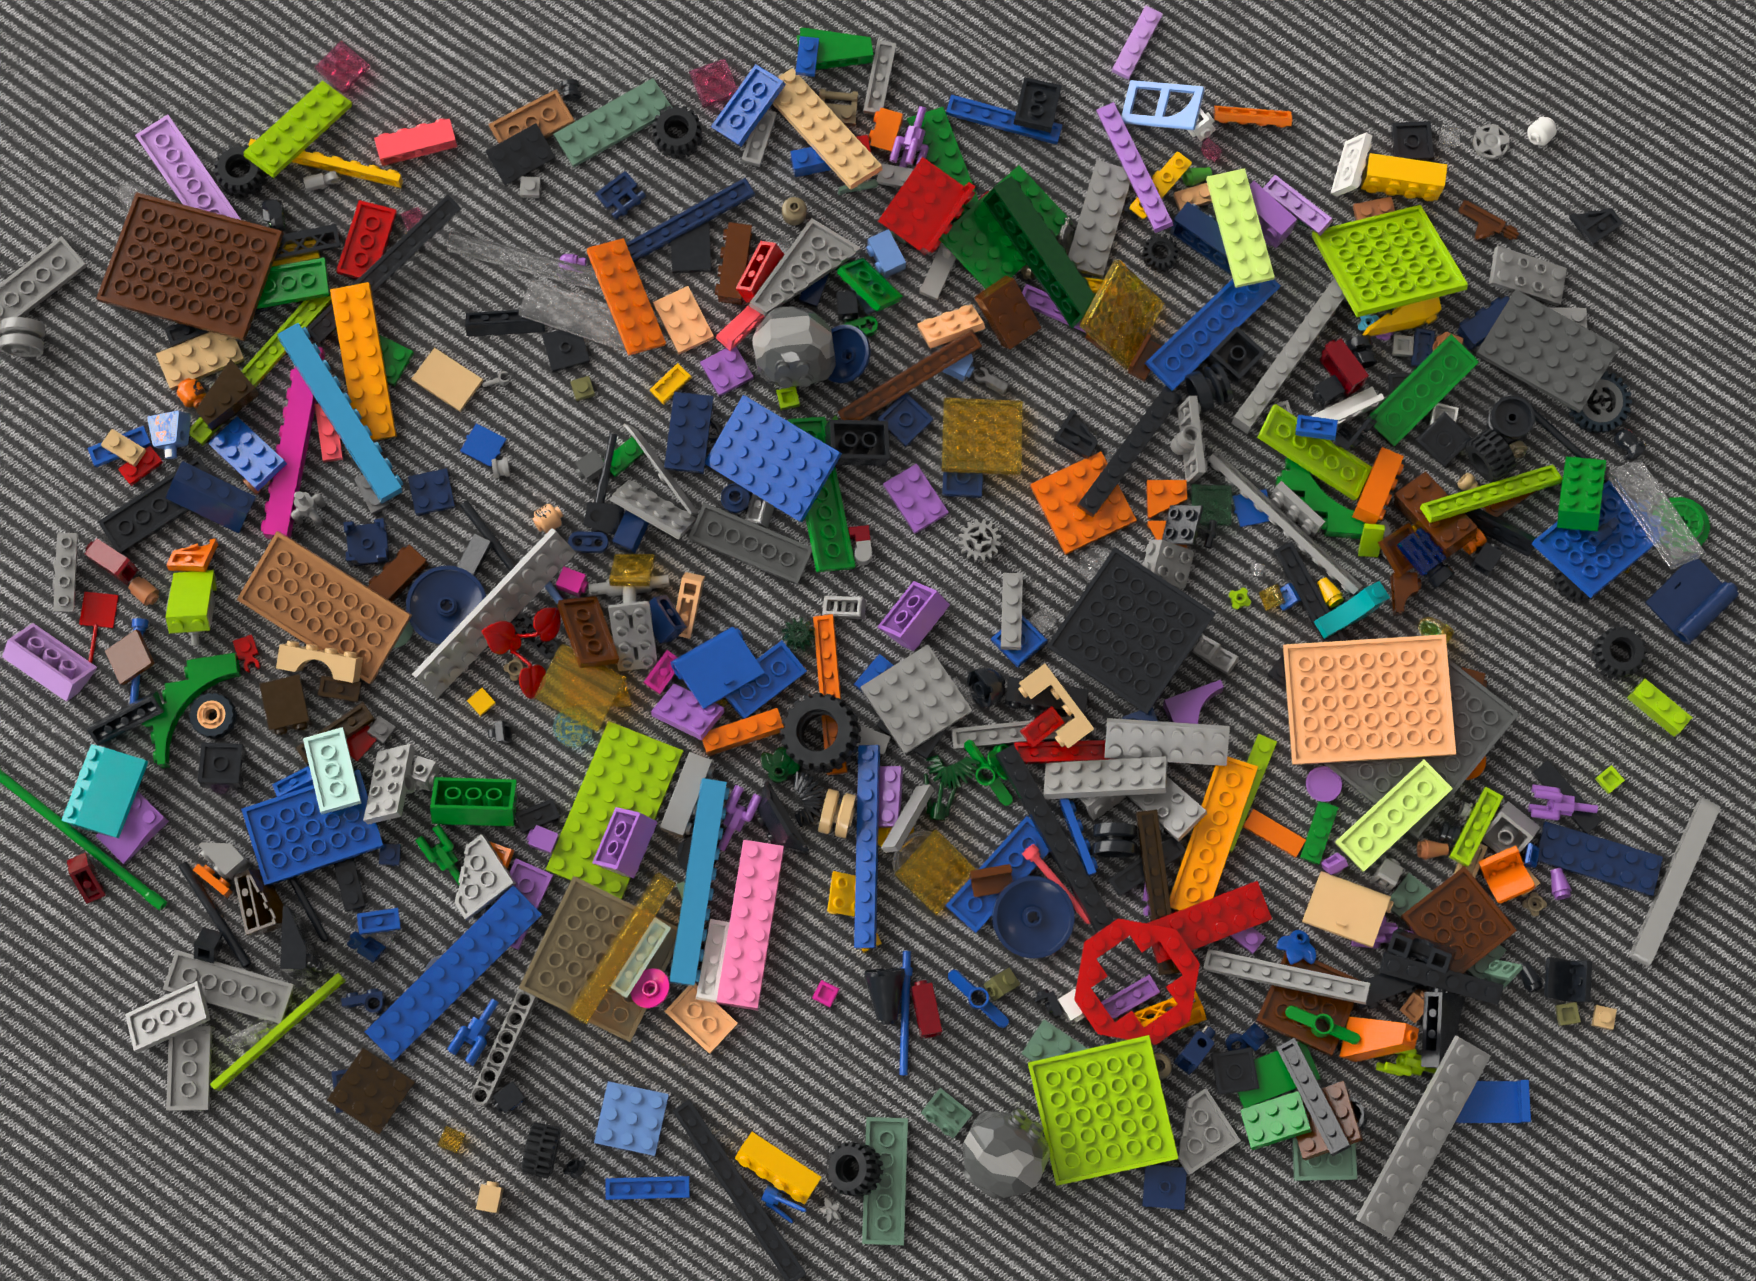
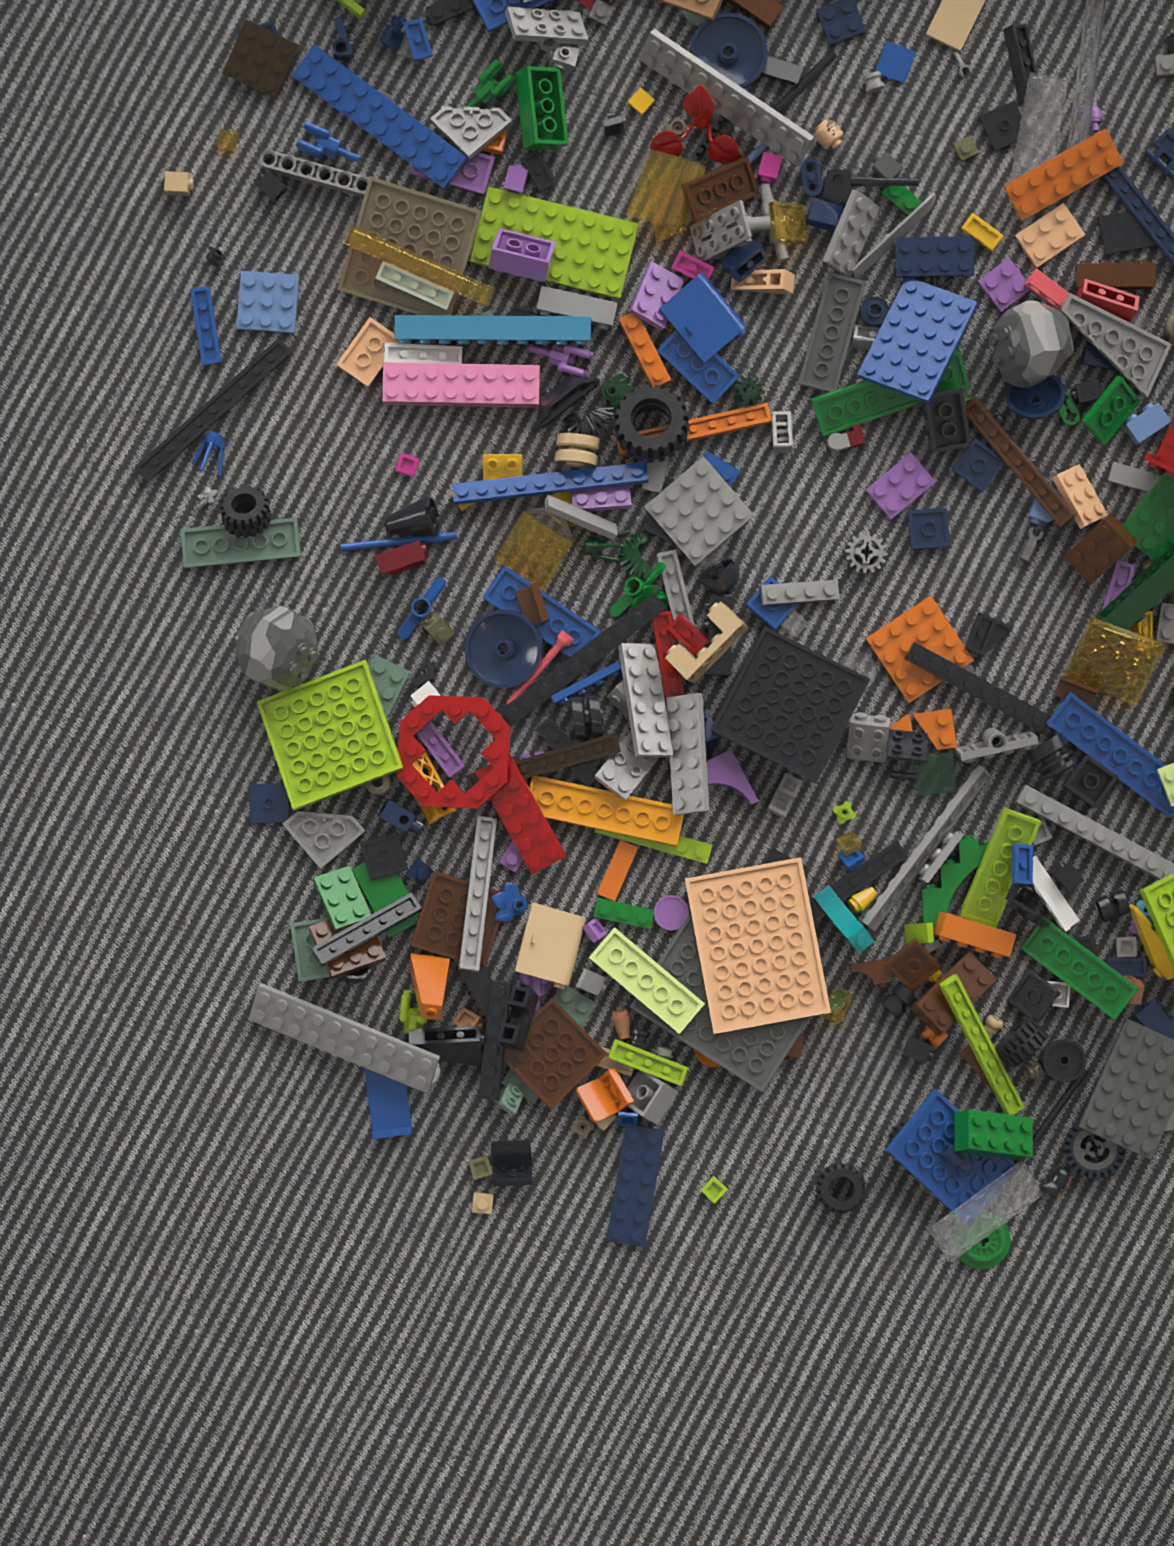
camera: 90 degrees right, 10 degrees up
dark blue plate [379,844,401,866] -> none
black tyre [521,1122,561,1179] -> none
clear light blue tile [553,707,594,748] -> none
dark pink dish [630,968,670,1008] -> none
yellow brick [735,1132,822,1205] -> none
lime plate [776,387,800,411] -> none
medium lavender slope [878,581,950,651] -> none
sand green bracket [921,1088,973,1138] -> none
clear yellow plate [941,398,1023,475] -> none
dark blue piece [1225,1033,1247,1051] -> none
blue piece [1232,489,1269,527] -> none
clear plate [1248,563,1268,577] -> none
green piece [1285,1005,1360,1044] -> none
dark red window [1319,338,1369,398] -> none
clear blue plate [1396,527,1447,576] -> none
black plate [1465,508,1536,557] -> none
black cone [1520,961,1544,993] -> none
medium lavender plant [1528,784,1598,820] -> none
black tile [1532,760,1602,834] -> none
medium lavender cone [1550,868,1572,900] -> none
lime brick [1627,679,1693,737] -> none
light grey beam [1629,797,1720,967] -> none
dark blue door [1645,554,1739,645] -> none

